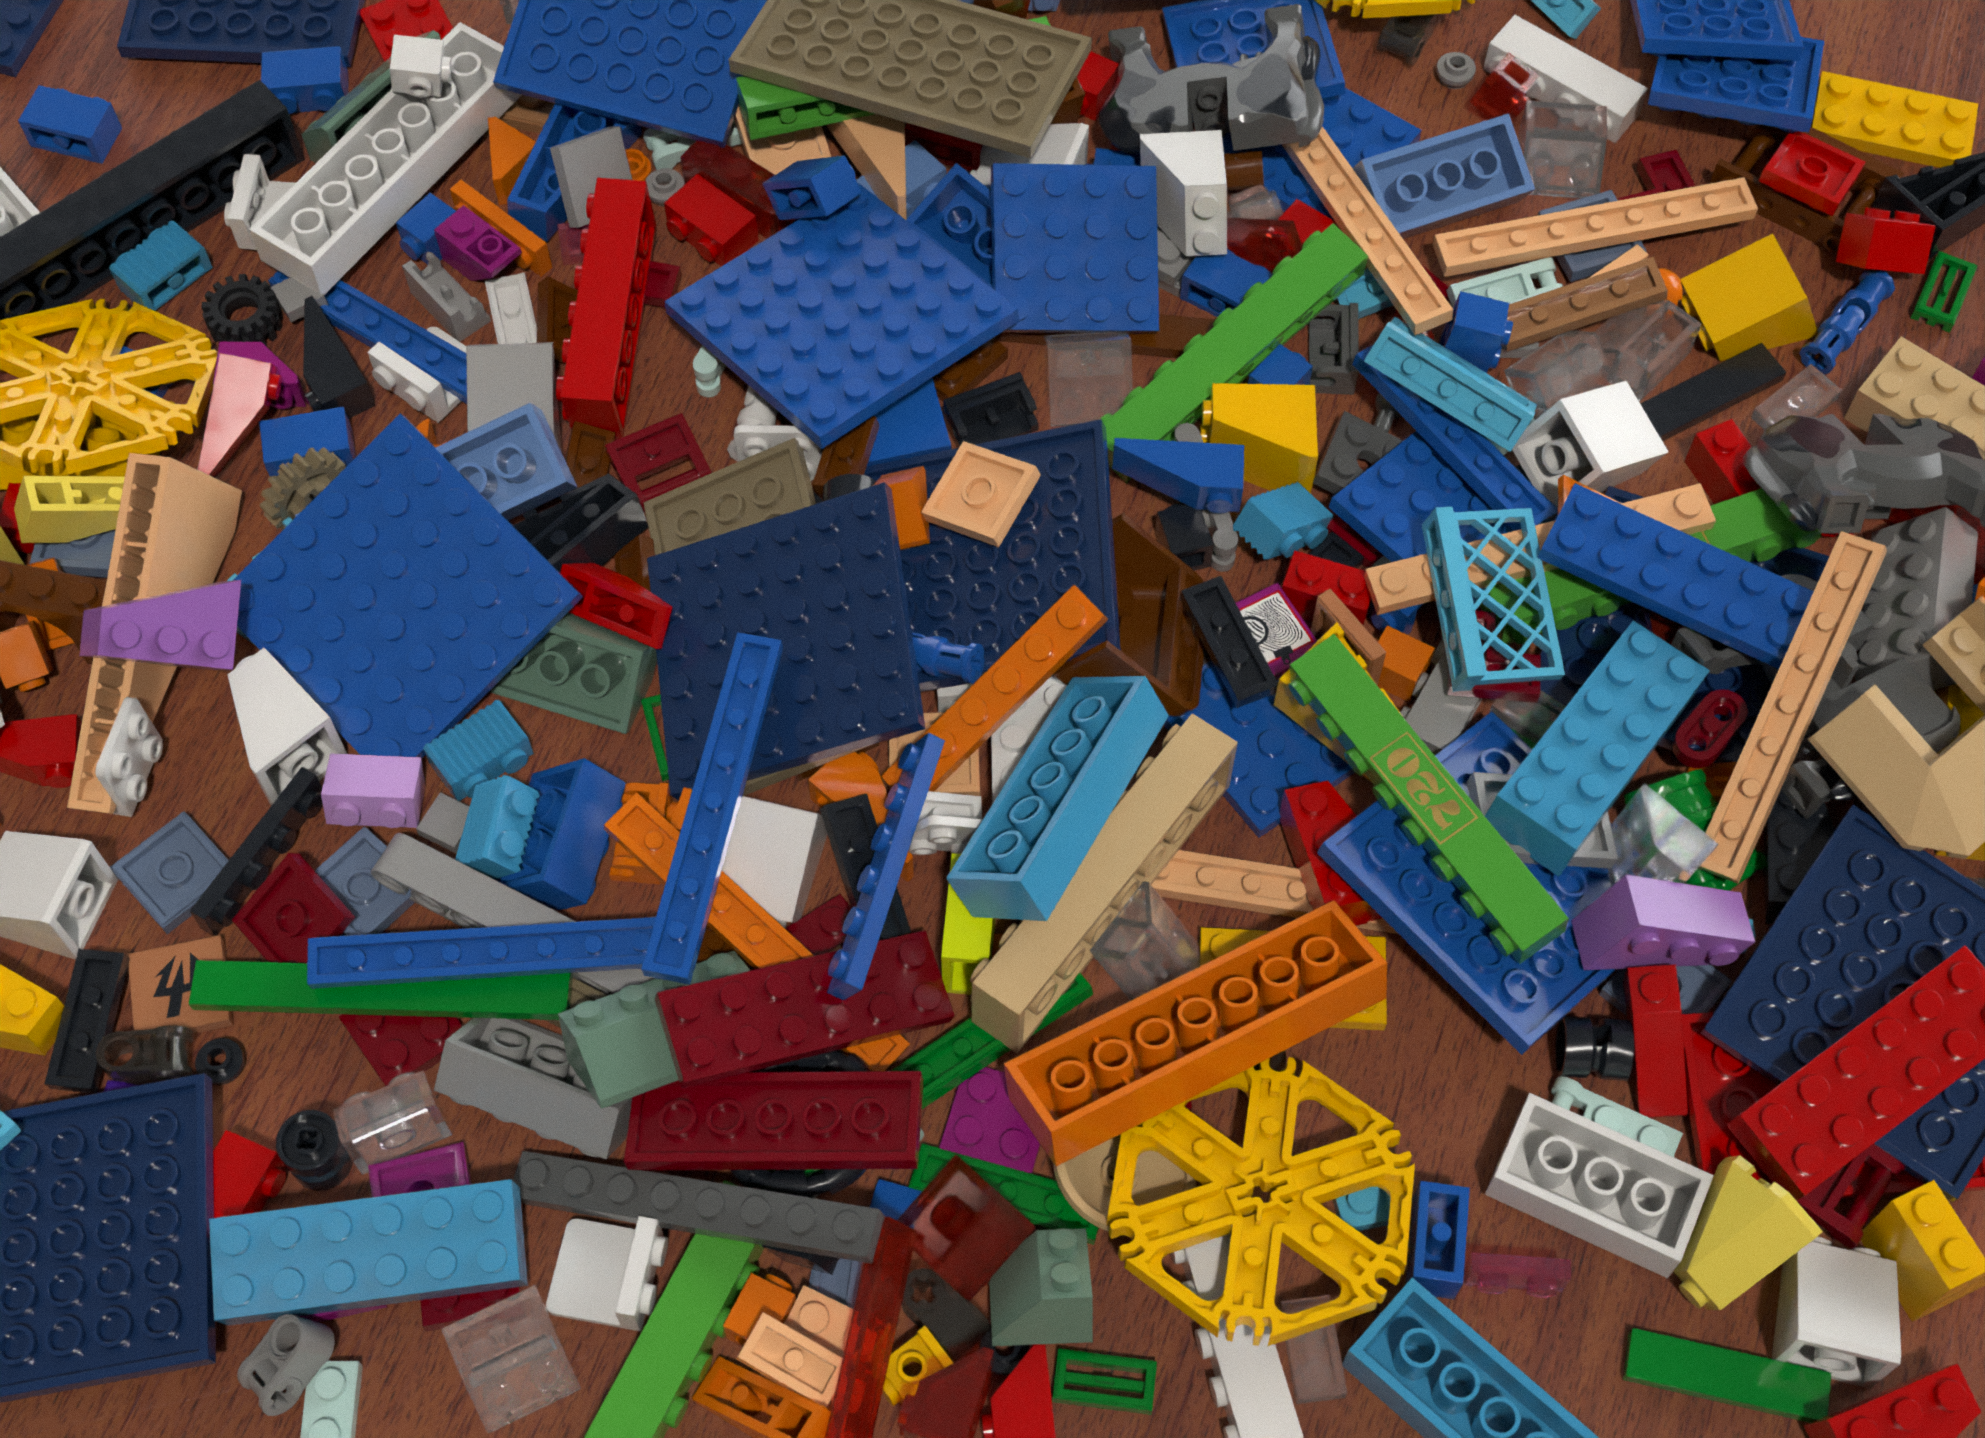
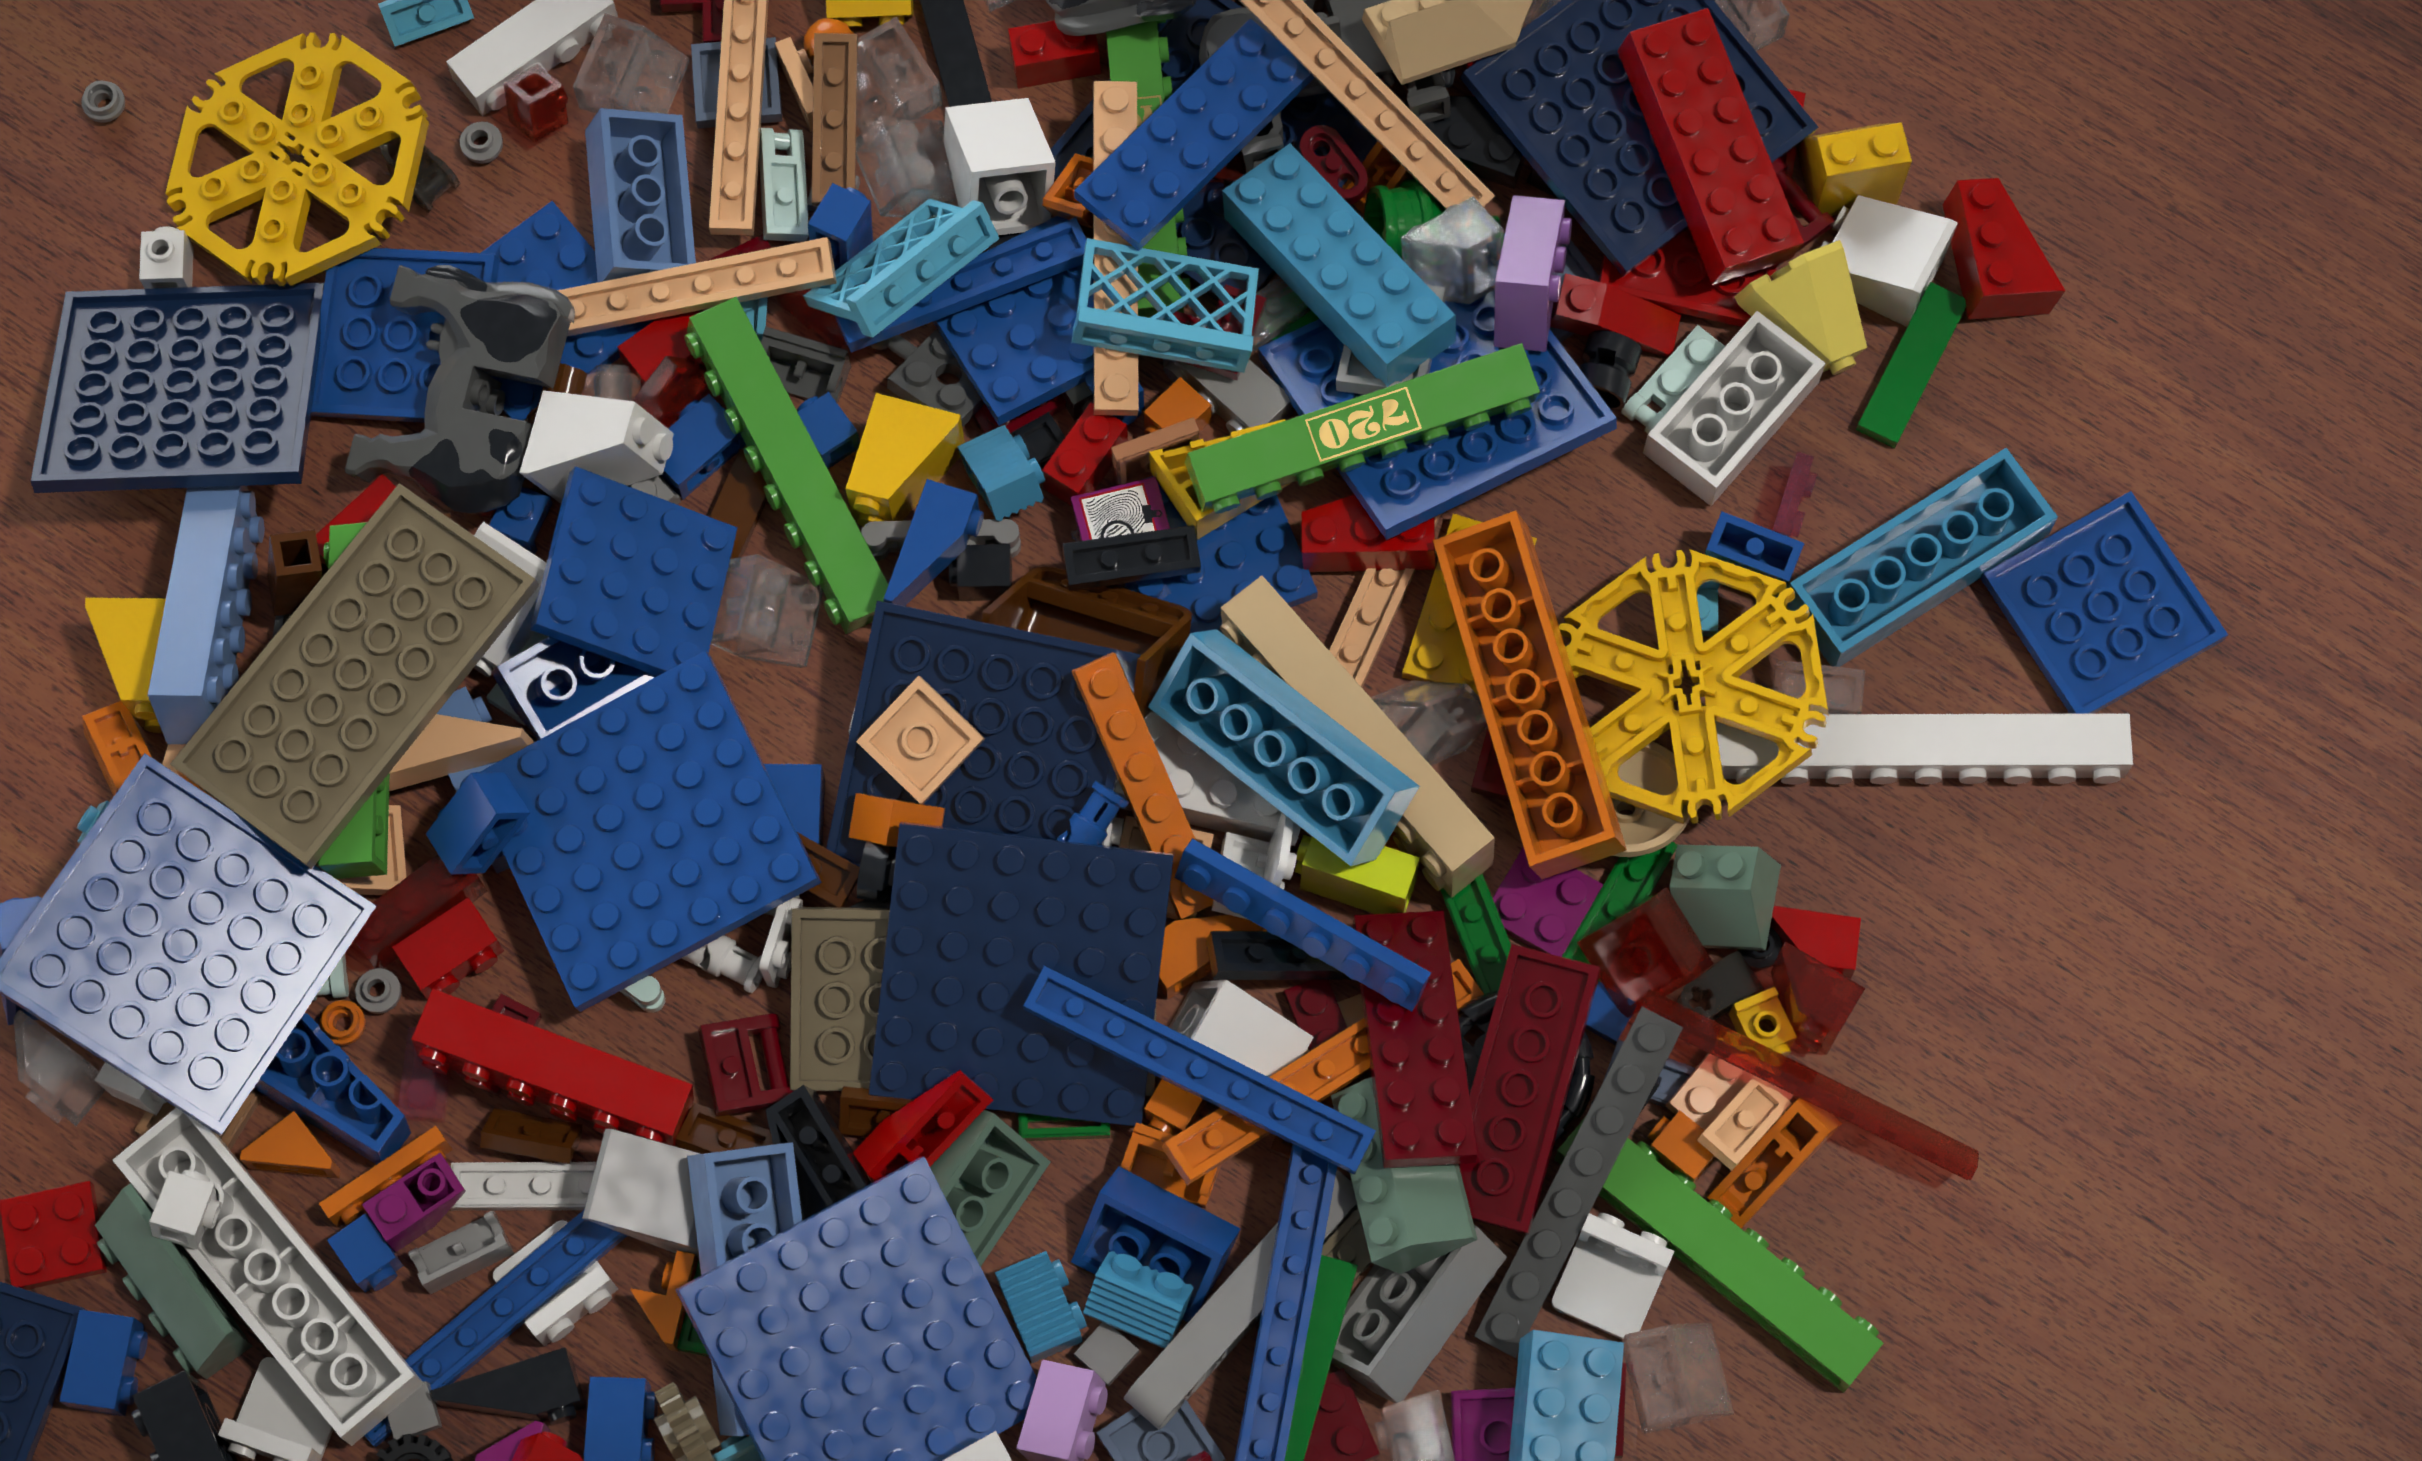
camera: 75 degrees left, 10 degrees up
light grey tile [550,126,632,228] -> none
black hinge [944,372,1039,448] -> none
green tile [1052,1349,1157,1415] -> none

